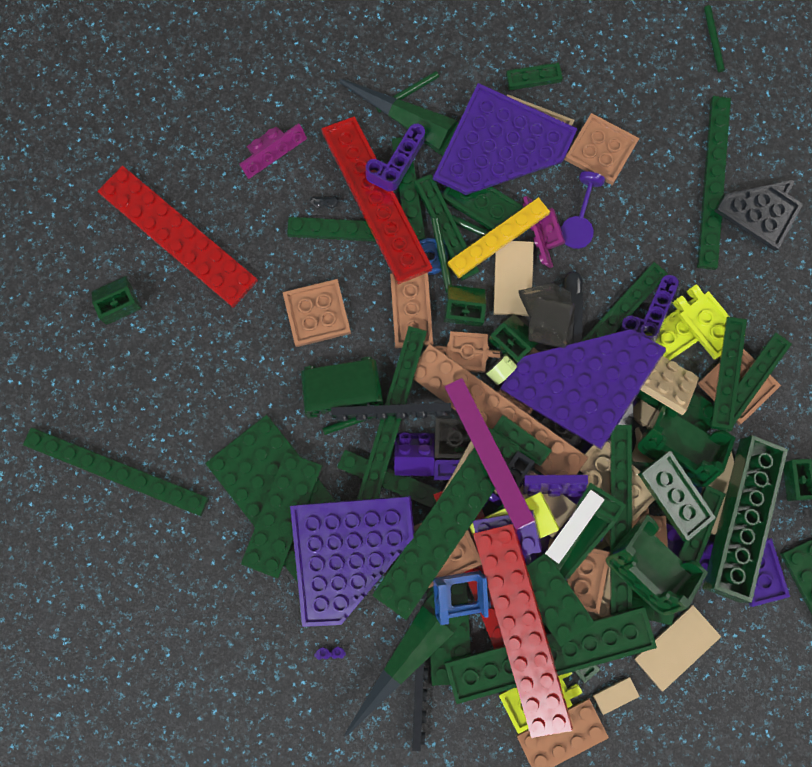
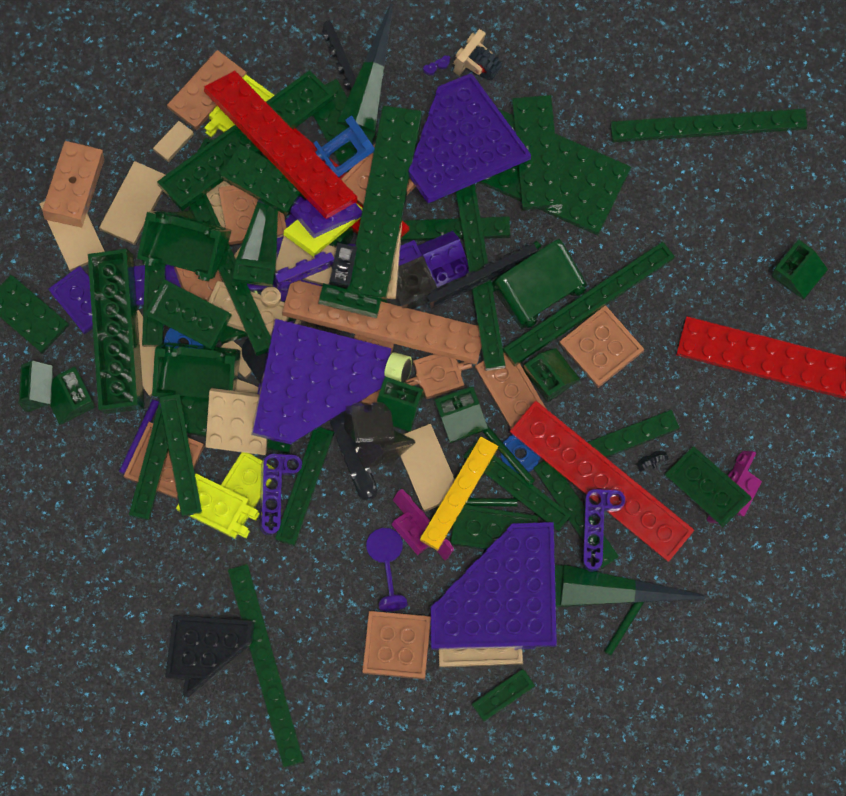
camera: 160 degrees right, 5 degrees down
magenta tile [444,378,535,530] -> none
white sticker [545,490,605,563] -> none
none -> tan tile [39,201,105,272]
none -> nougat brick [42,141,104,228]
none -> dark purple bar [119,400,159,474]
none -> plate [453,29,502,80]
none -> dark green plate [503,242,675,366]
none -> dark green slope [524,348,580,402]
none -> dark green plate [665,446,752,528]

